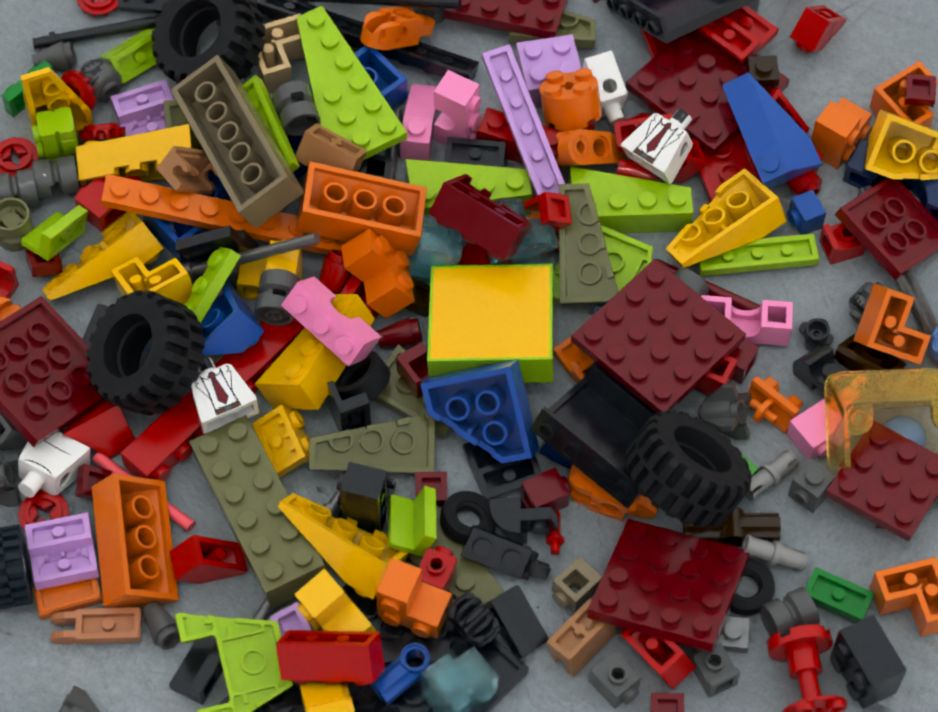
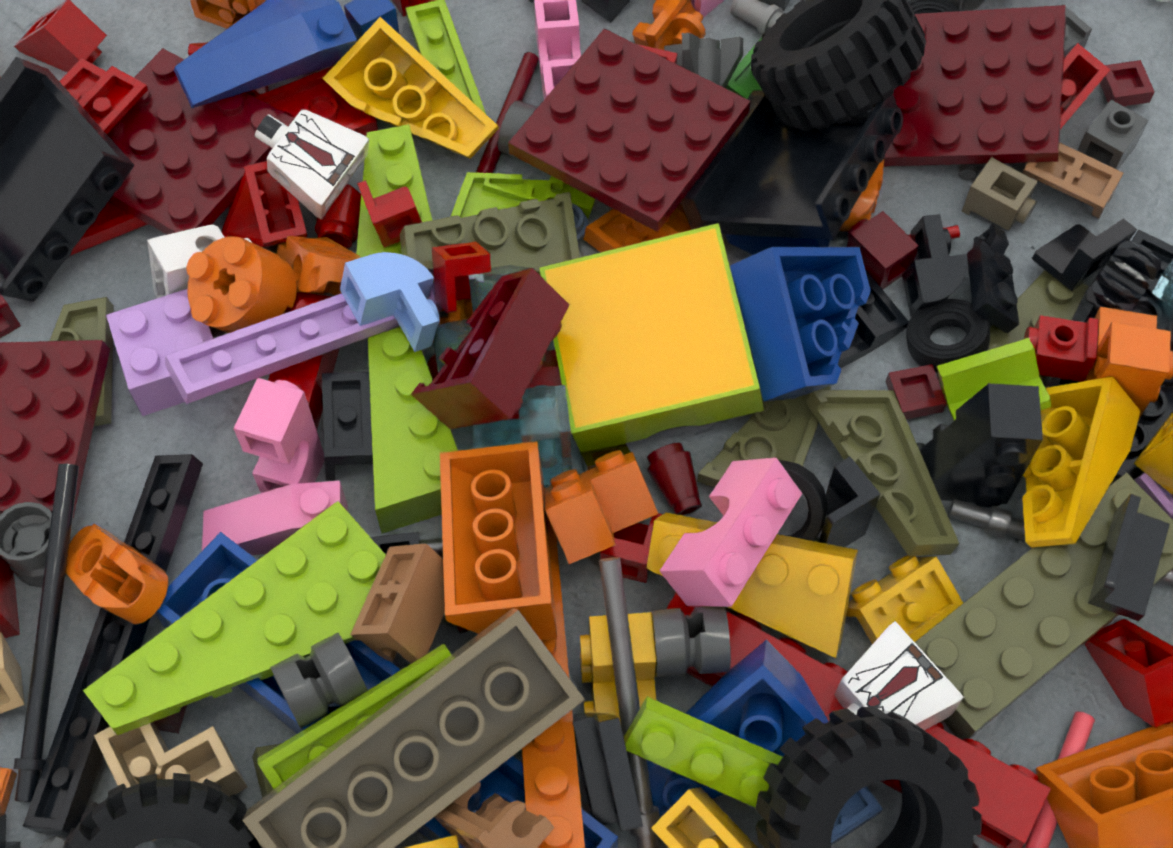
camera: 100 degrees left, 0 degrees up
red brick [319,249,351,294] -> none
dark red panel [396,342,429,399] -> none
dark brown plate [747,55,780,87] -> none
none -> light blue brick [340,252,440,352]
none -> red panel [357,180,422,248]
none -> black panel [1088,493,1170,621]

